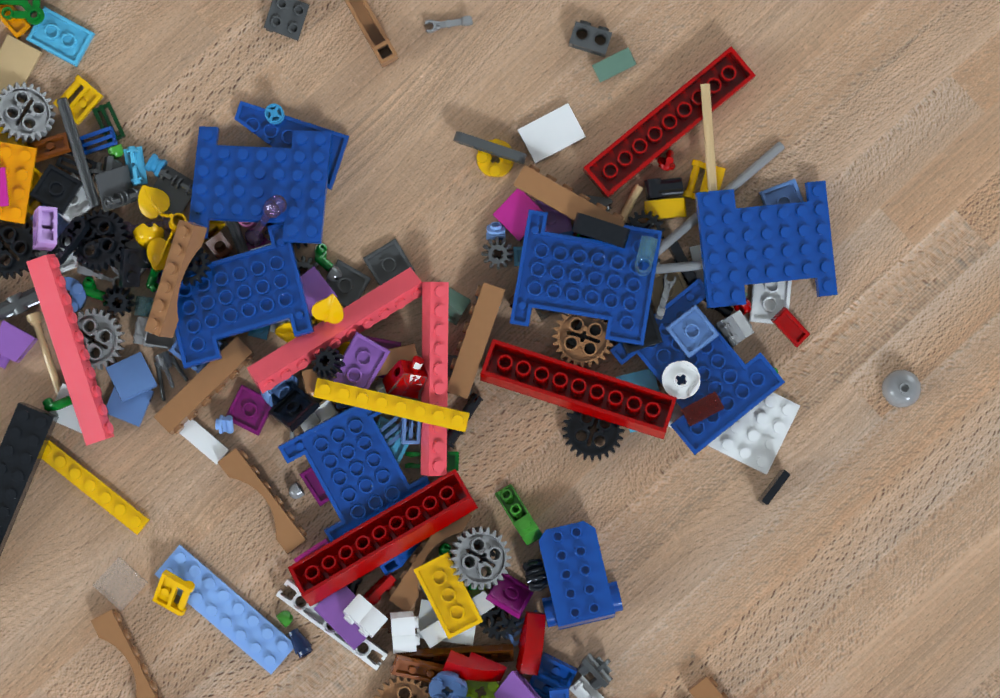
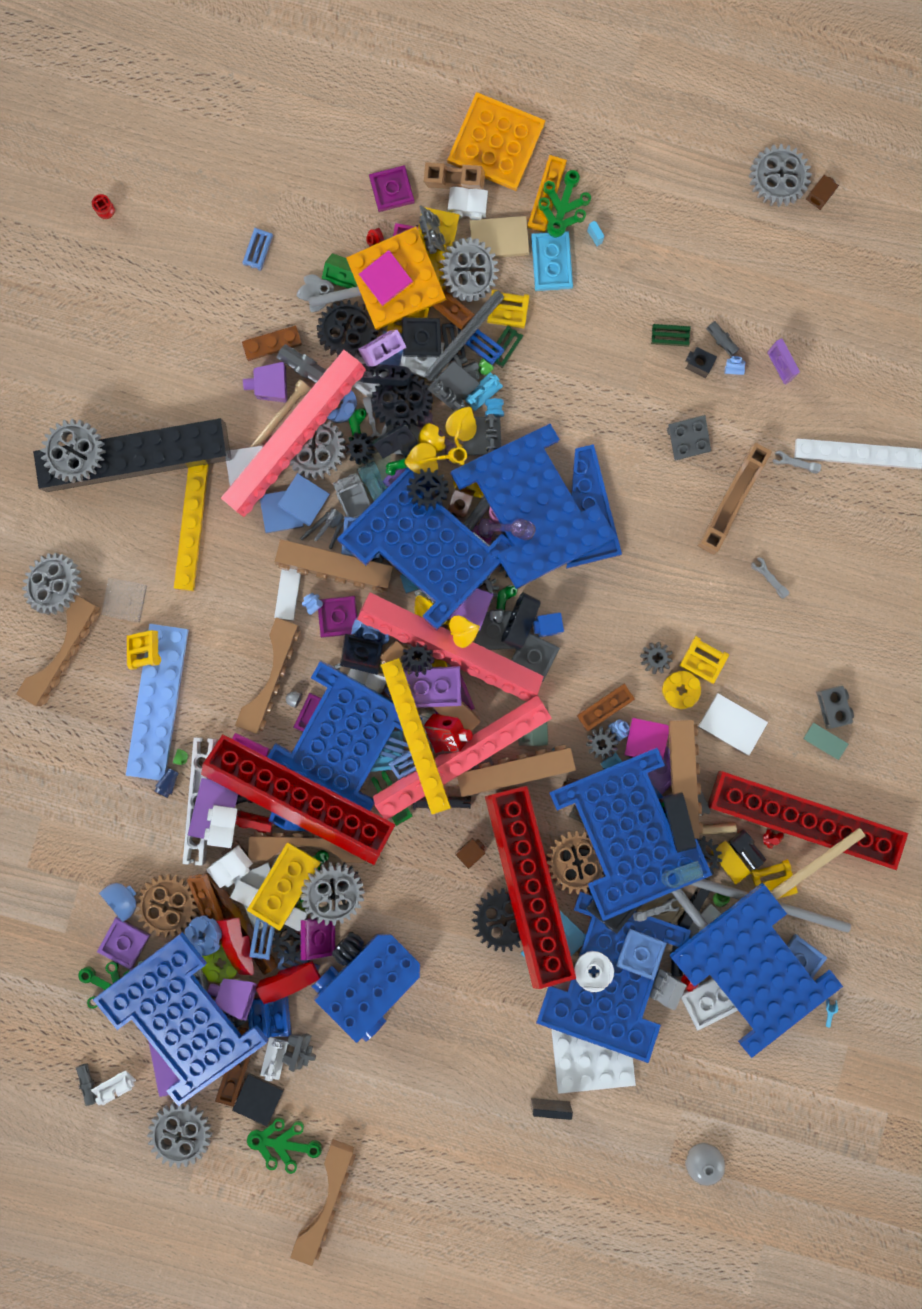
camera: 55 degrees right, 0 degrees up
green arm [43,396,72,412] -> none
medium nougat arch [144,220,207,338] -> none
dark azure wheel [264,104,285,125] -> none
dark grey beam [453,131,527,164] -> none
bright green slope [495,484,543,546] -> none
clear red plate [681,391,724,427] -> none
red tile [771,307,810,347] -> none
none -> light grey gear [22,553,82,615]
none -> medium blue tile [249,917,275,960]
none -> reddish brown brick [455,838,486,869]
none -> black beam [501,592,541,650]
none -> blue brick [533,613,564,638]
none -> dark orange plate [576,683,635,732]
none -> dark grey gear [640,642,673,674]
none -> yellow plate [679,636,729,684]
none -> bright green hinge [713,893,730,907]
none -> medium azure hand [826,999,838,1028]

